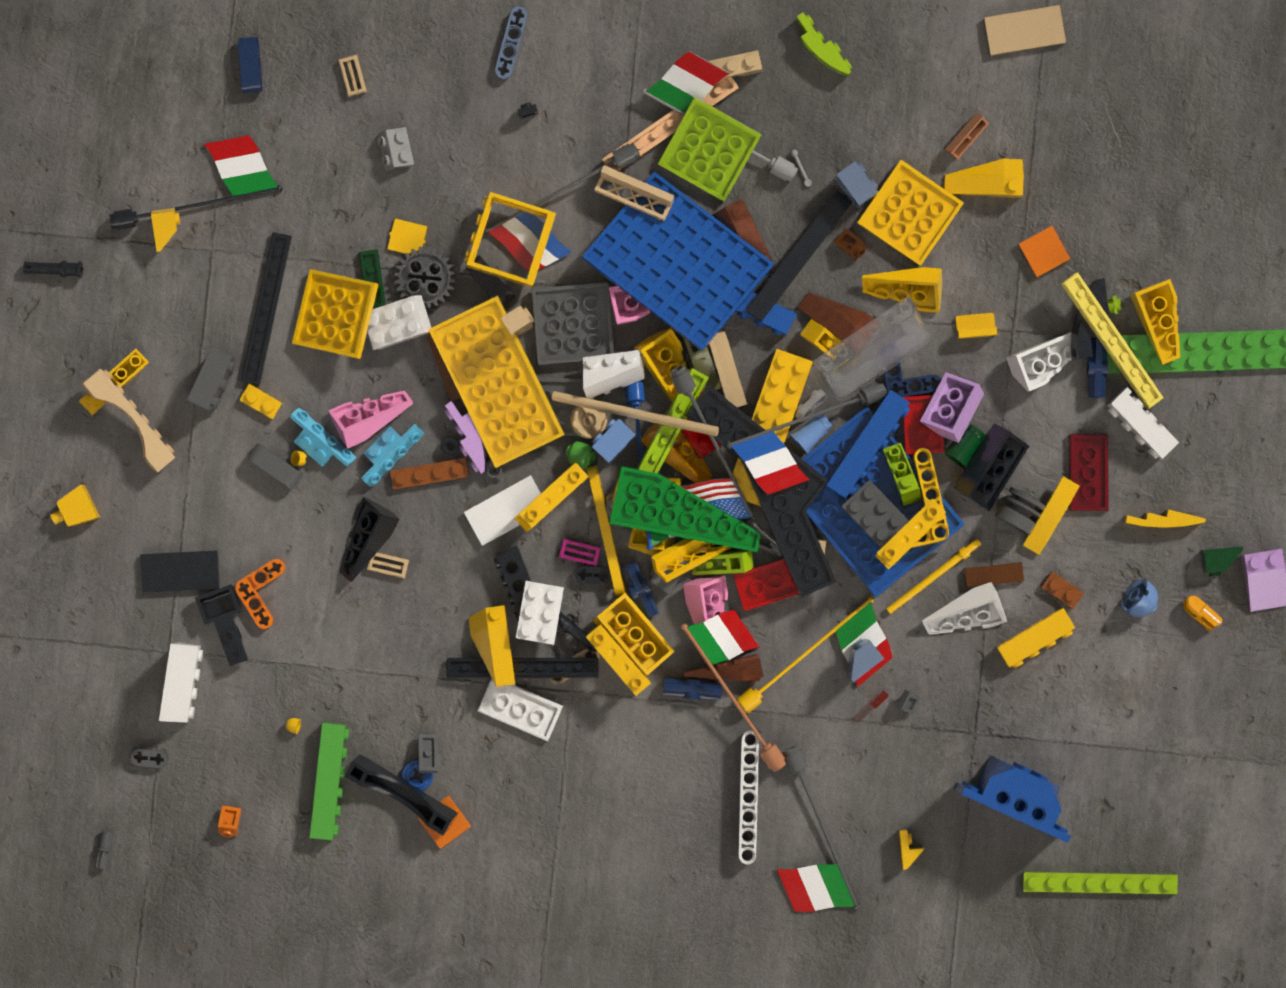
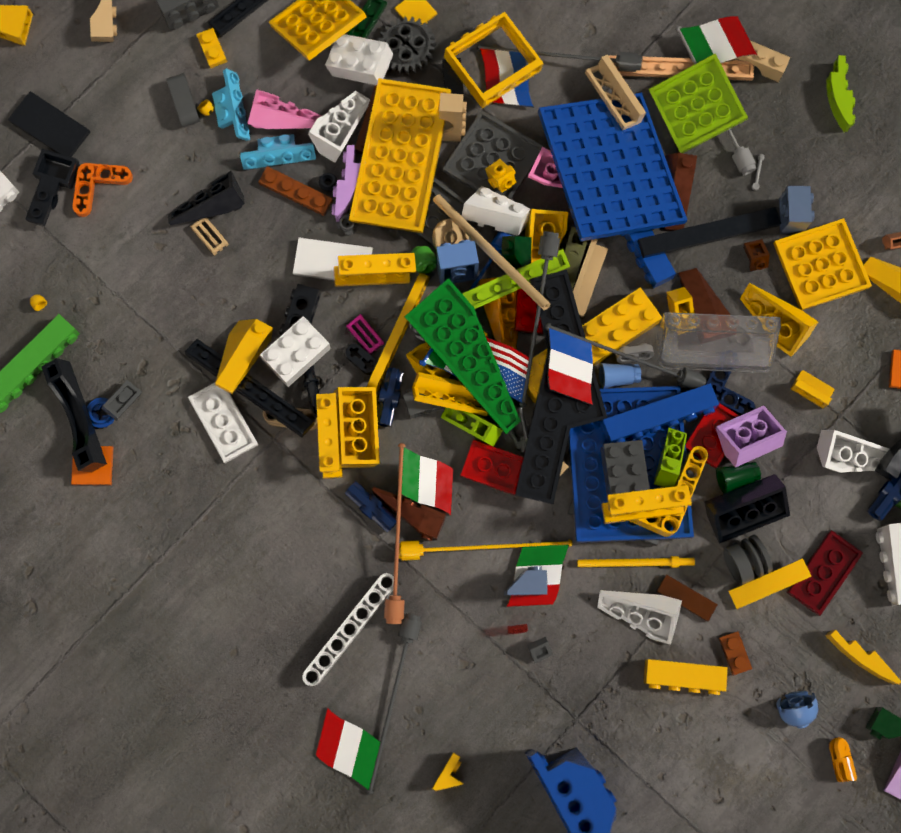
camera: 30 degrees right, 10 degrees down
bright pink wedge [683,575,728,625] -> none
none -> white wedge [308,91,370,163]
none -> yellow brick [485,159,517,193]
none -> dark green slope [502,236,532,269]

